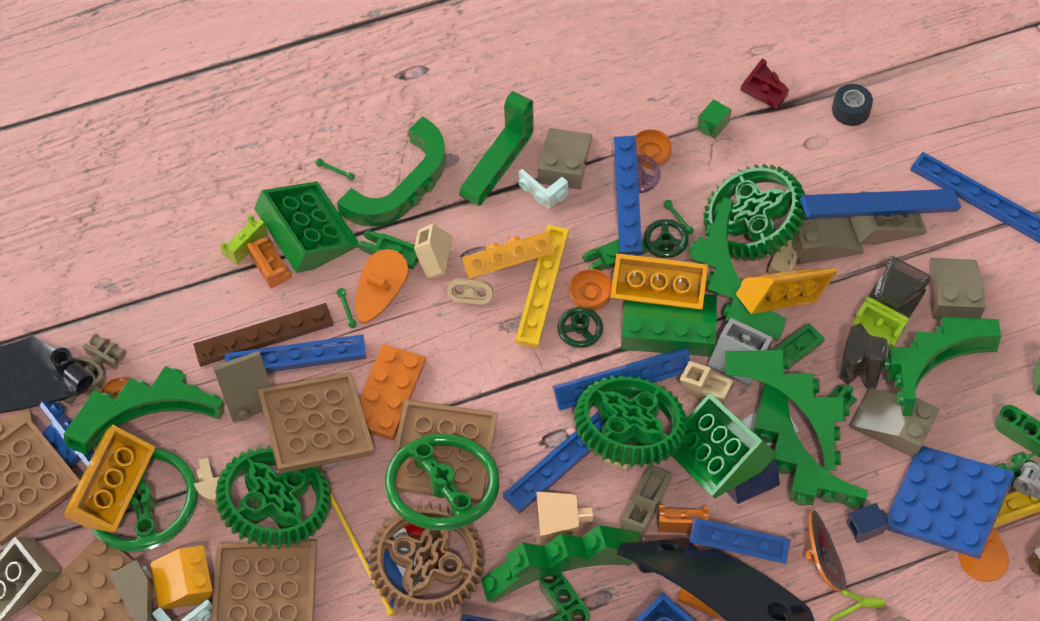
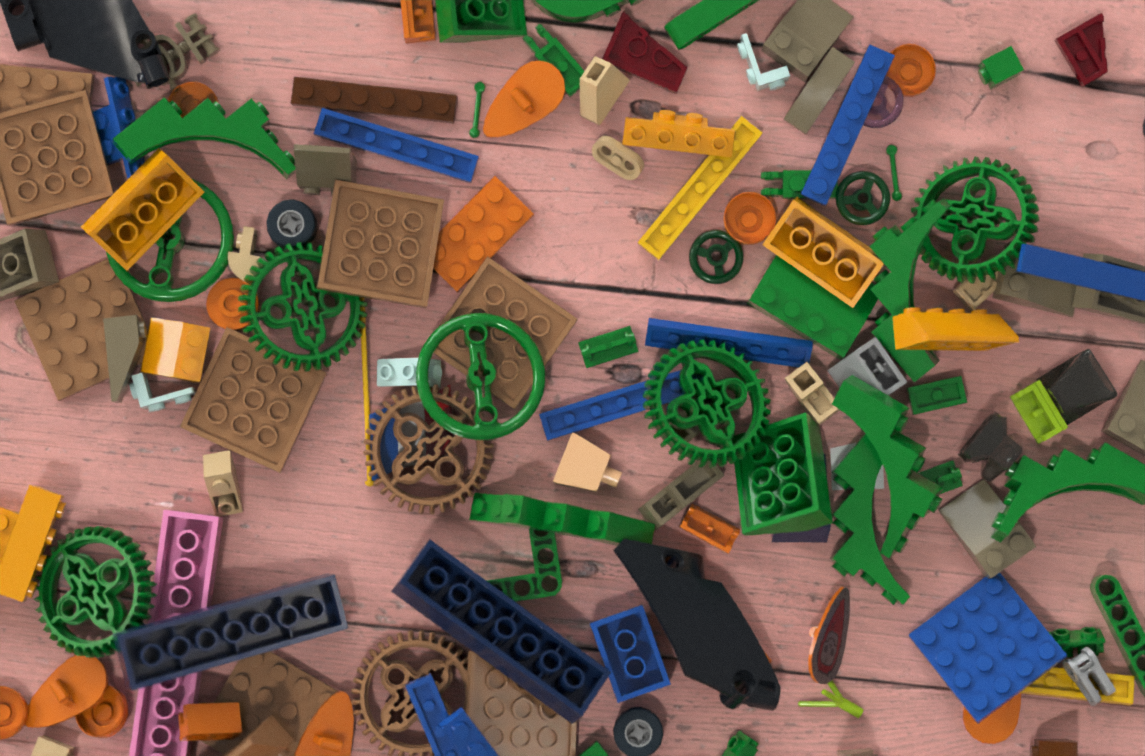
camera: 25 degrees right, 25 degrees up
blue plate [689,518,791,564] -> none
dark blue brick [846,503,888,544] -> none
none -> orange piece [206,278,260,331]
none -> black wheel [266,199,318,251]
none -> light aqua bracket [377,358,442,388]
none -> green hinge [578,326,639,369]
none -> dark red wing [602,11,688,94]
none -> dark tan slope [783,47,855,135]

